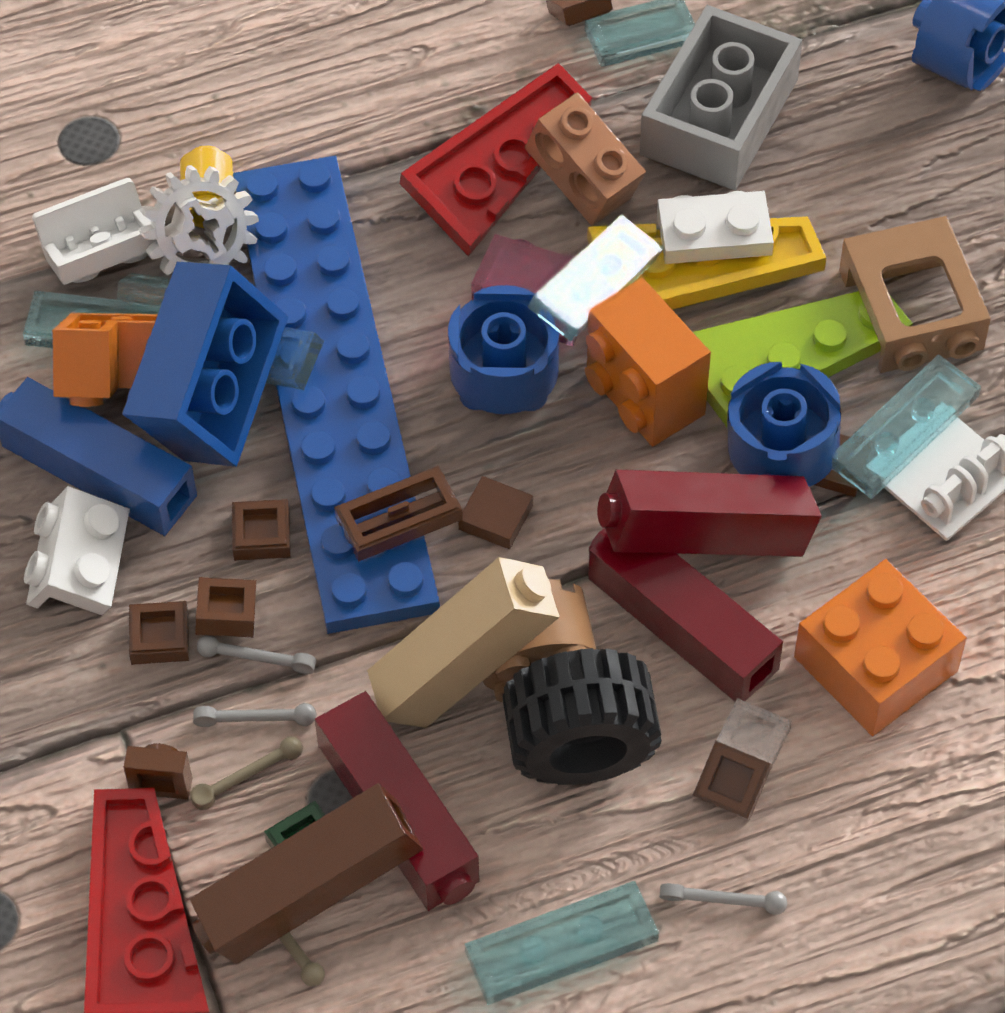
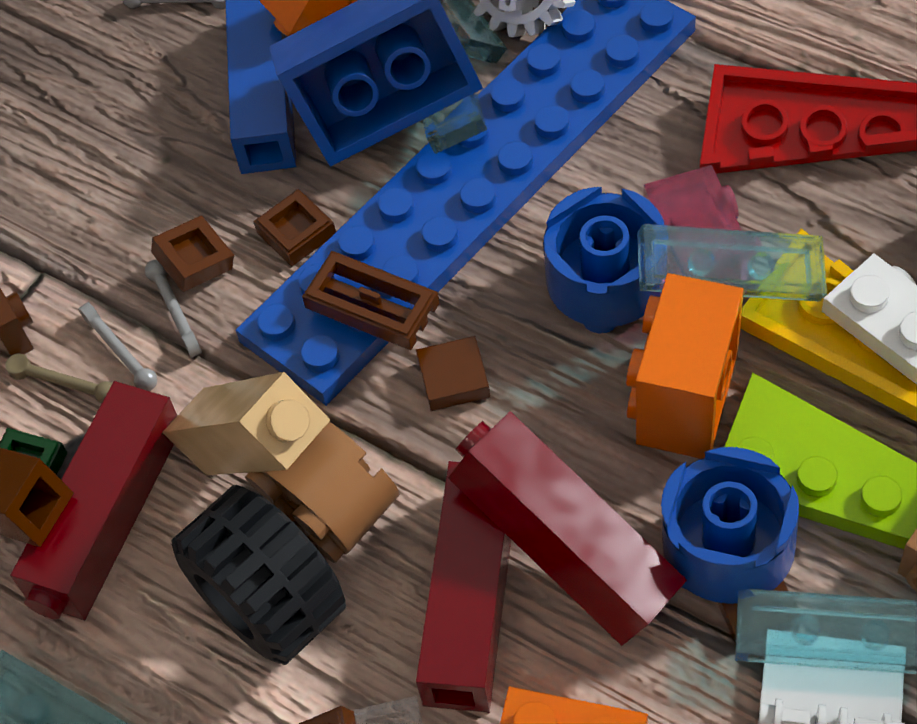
camera: 60 degrees right, 0 degrees up
white bracket [24,486,130,615] -> none
reddish brown tile [129,601,189,665] -> none
nougat brick [525,92,646,226] -> none

